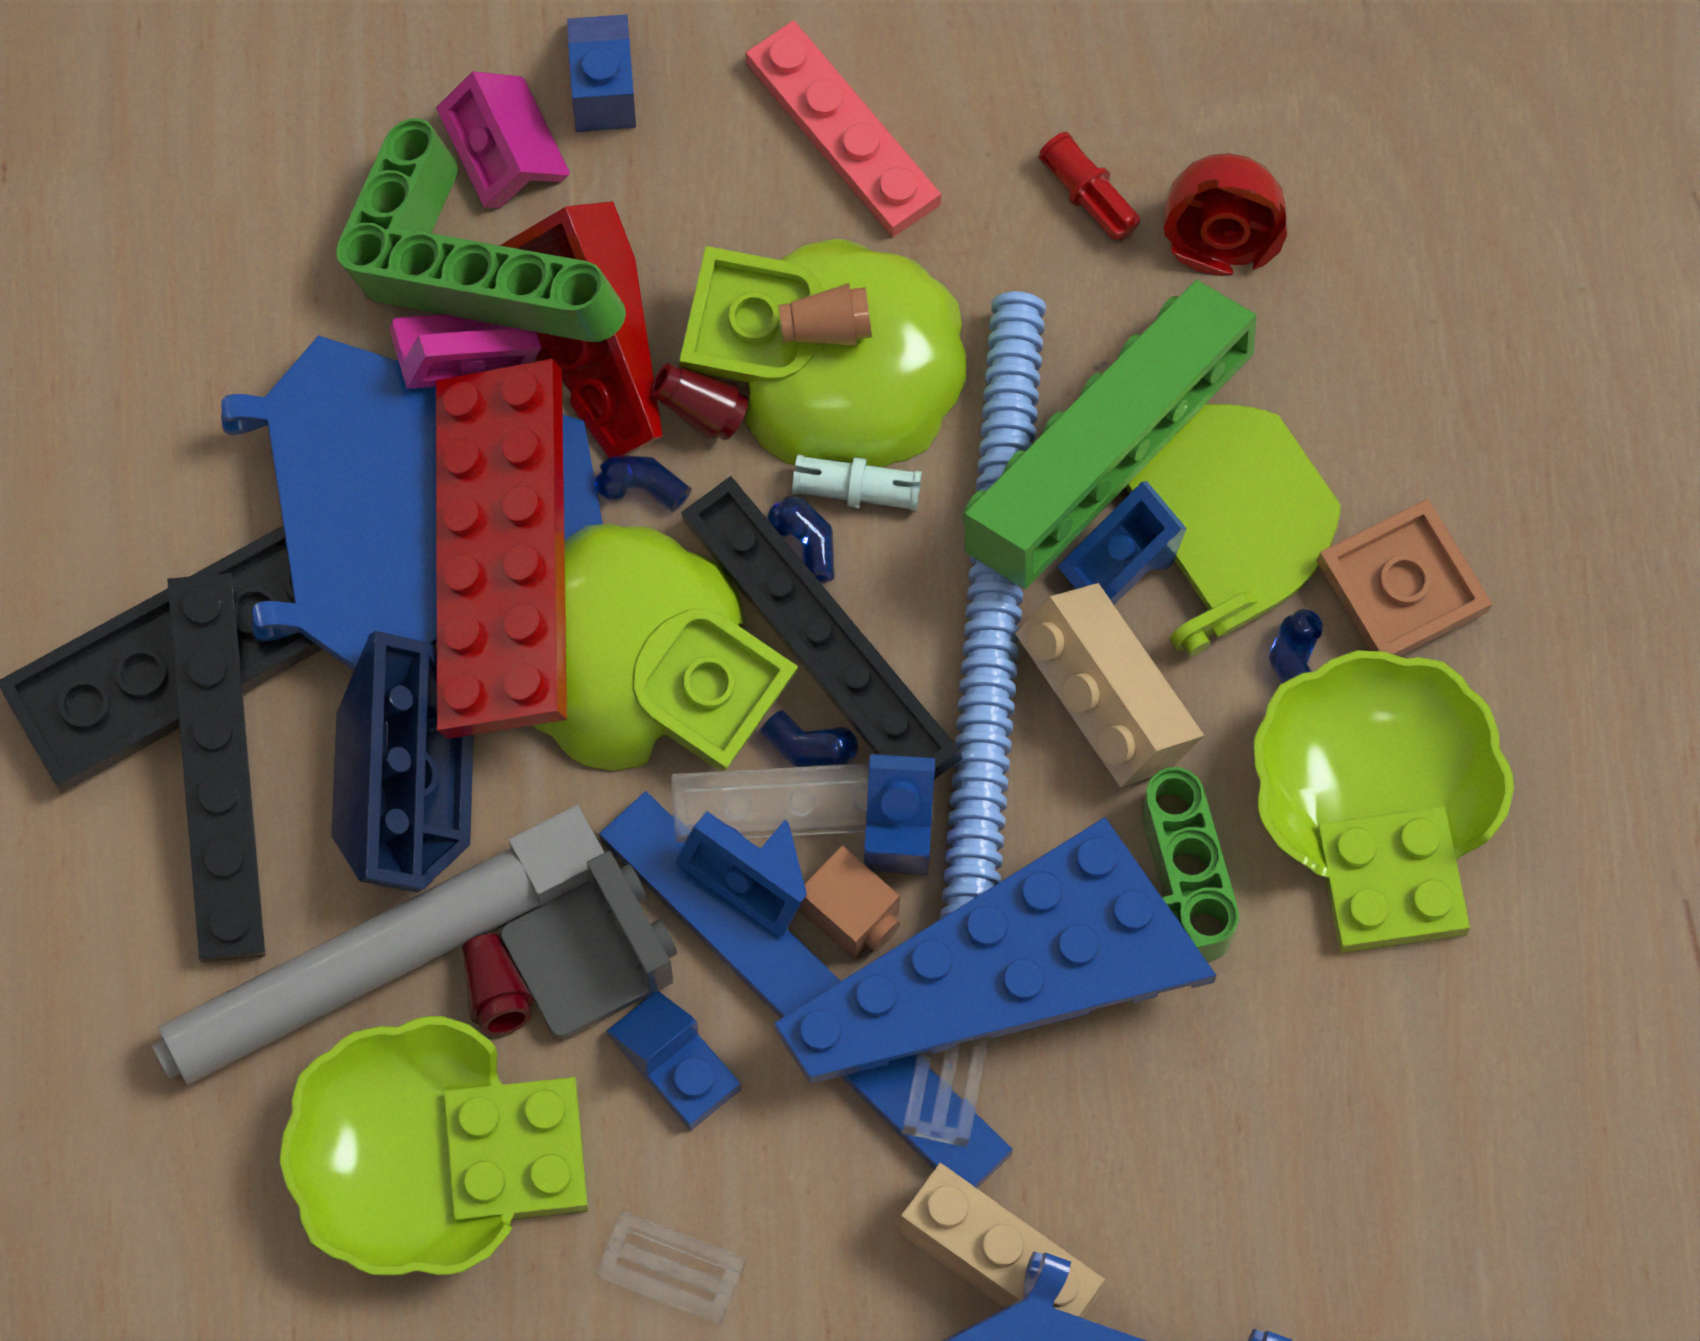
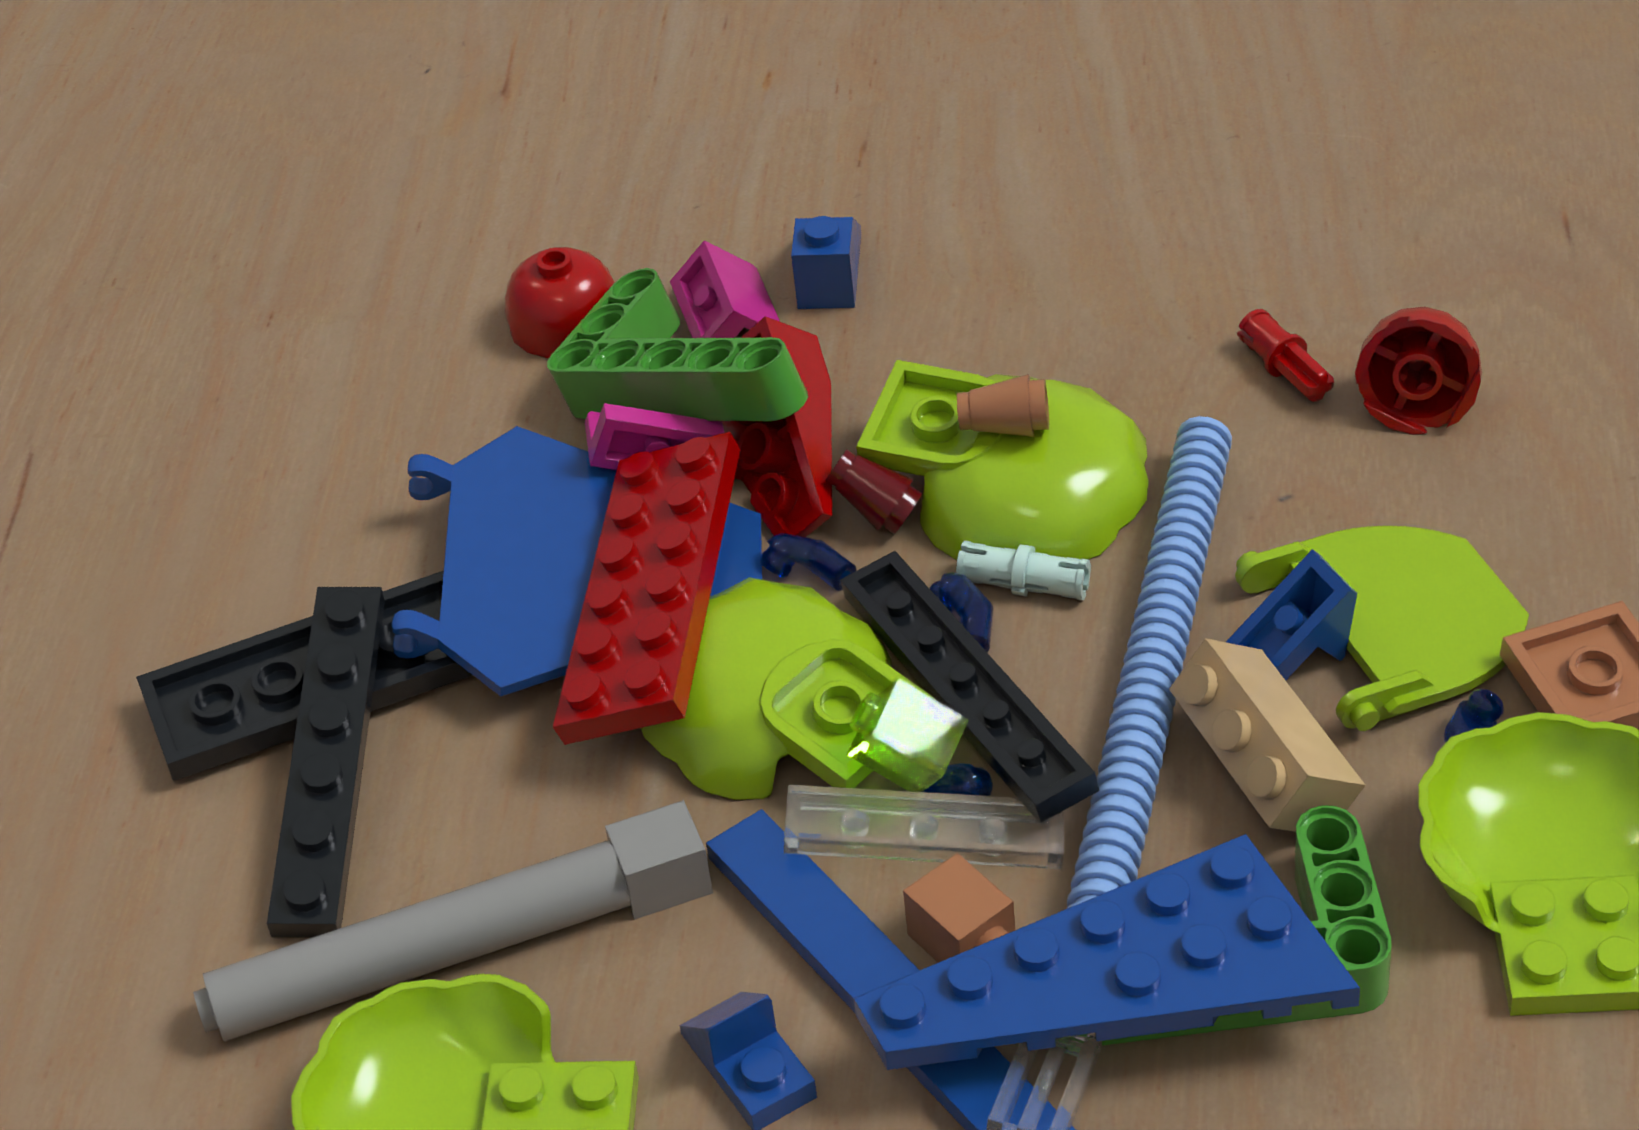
camera: 15 degrees right, 25 degrees down
dark blue wedge [331,631,474,893] -> none
dark red cone [462,934,533,1036] -> none
dark grey bracket [501,850,677,1039] -> none
blue slope [675,811,807,938] -> none
coral plate [746,20,941,238] -> none
blue slope [864,754,935,875] -> none
bright green brick [962,279,1257,590] -> none
none -> red cylinder [505,247,615,358]
none -> clear neon green brick [846,678,969,796]

